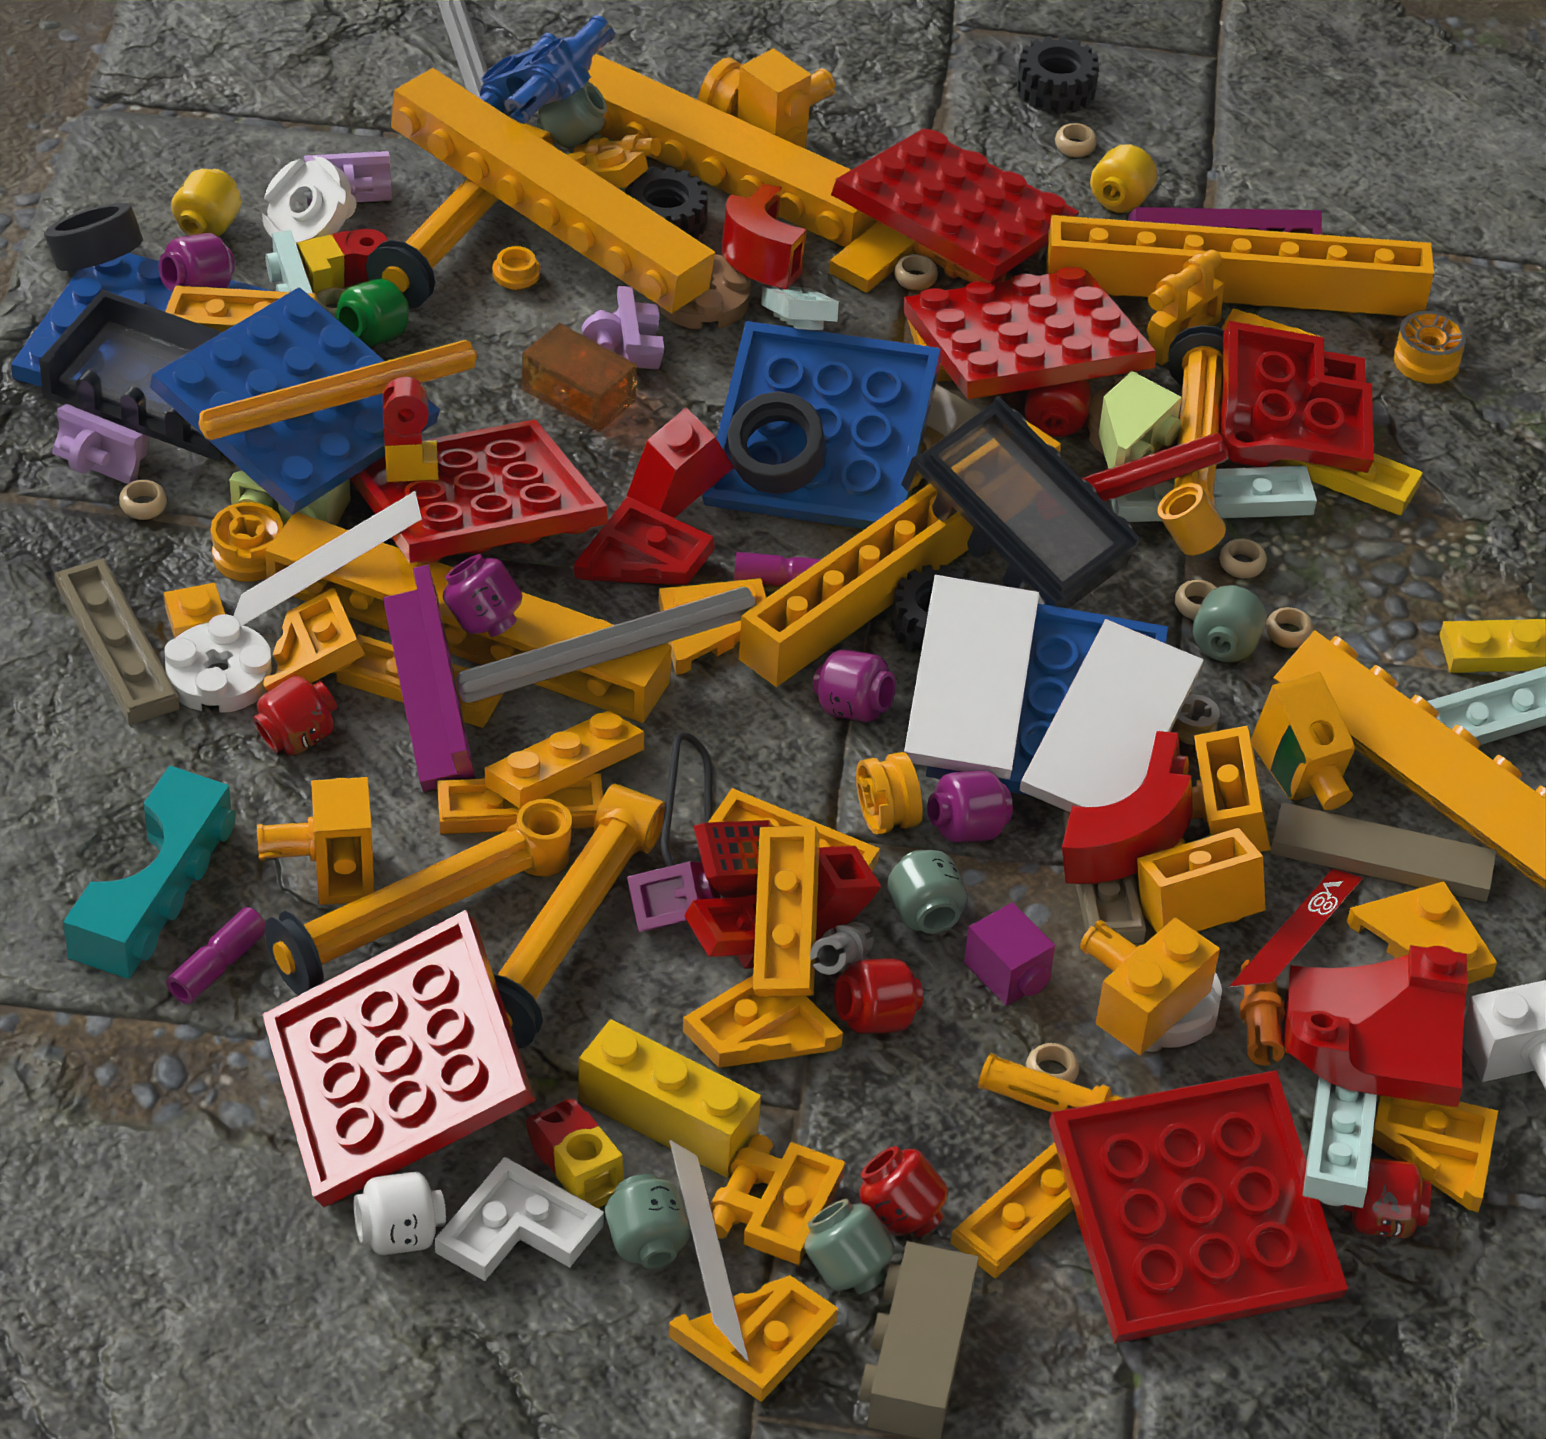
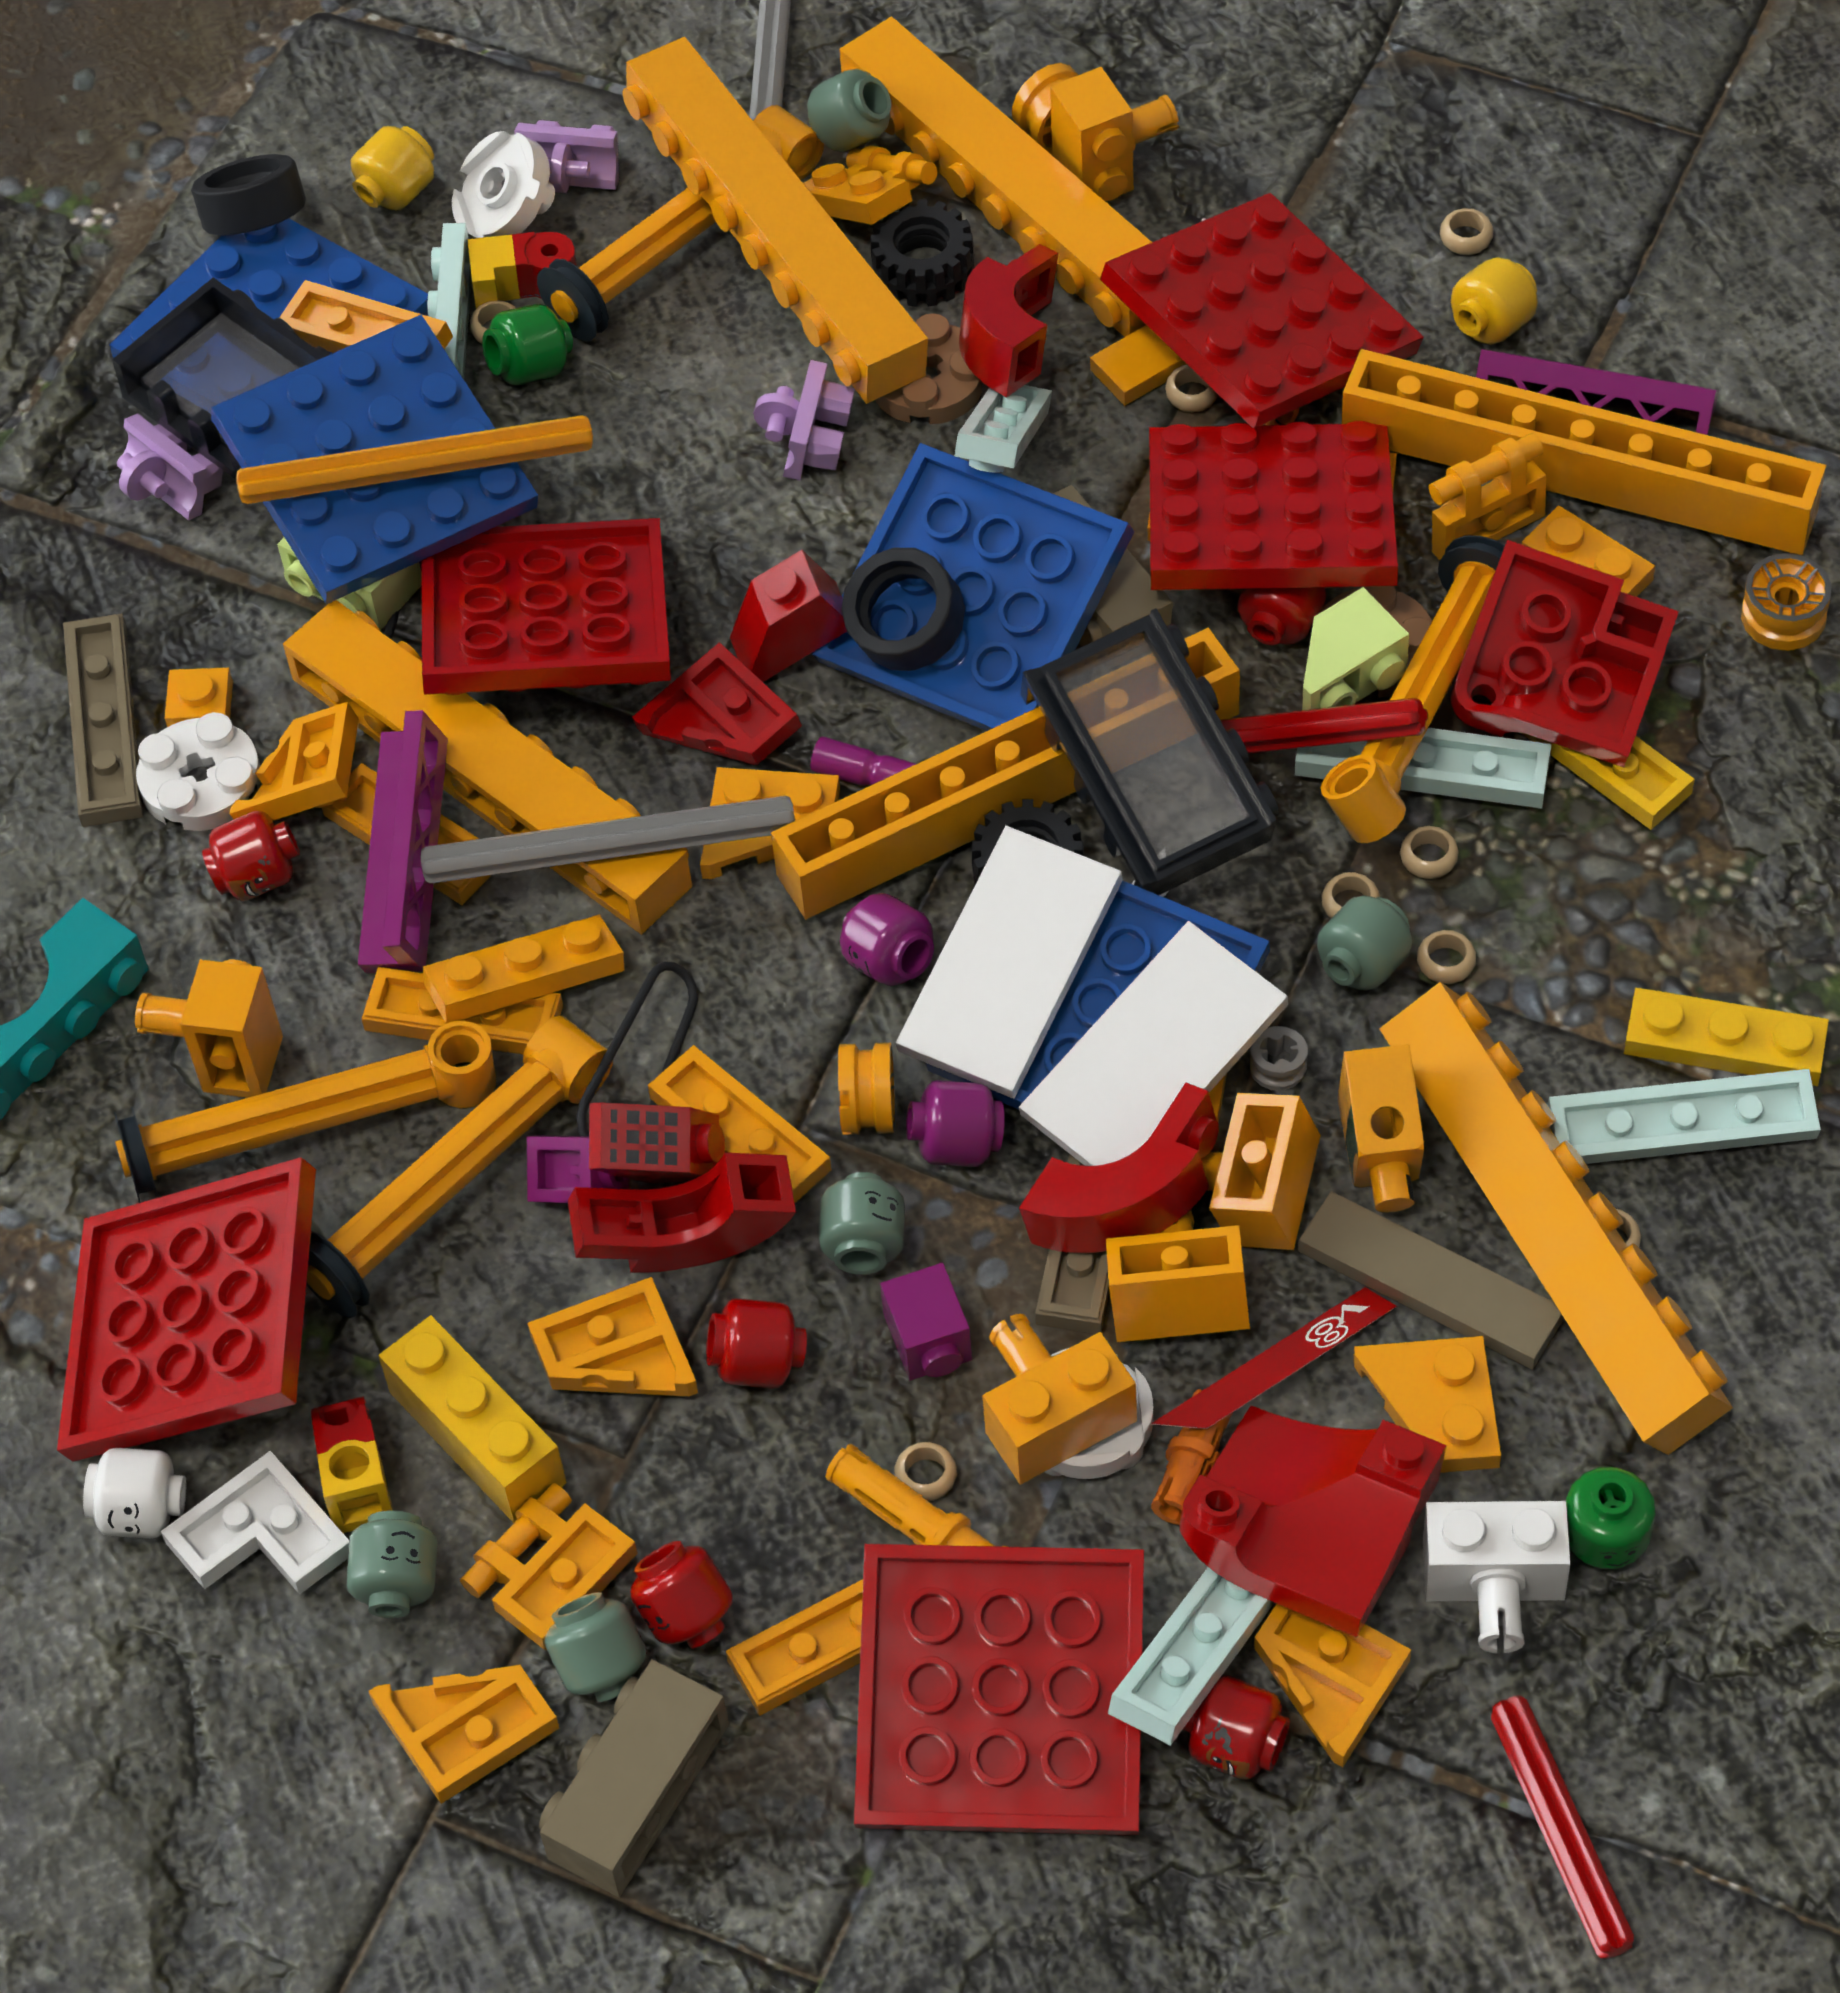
camera: 25 degrees right, 10 degrees up
tan piece [119,480,167,520] -> none
magenta head [159,233,235,292] -> none
magenta piece [166,907,266,1004] -> none
light orange wheel [210,502,283,582] -> none
white sticker [233,491,422,625] -> none
leg [383,377,438,482] -> none
magenta head [443,554,523,637] -> none
blue piece [479,15,615,124] -> none
light orange plate [492,246,540,290] -> none
clear orange brick [522,323,637,432] -> none
white sticker [669,1140,749,1362] -> none
light orange plate [753,825,820,997] -> none
light grey pin [810,922,874,975] -> none
black tyre [1017,36,1100,114] -> none

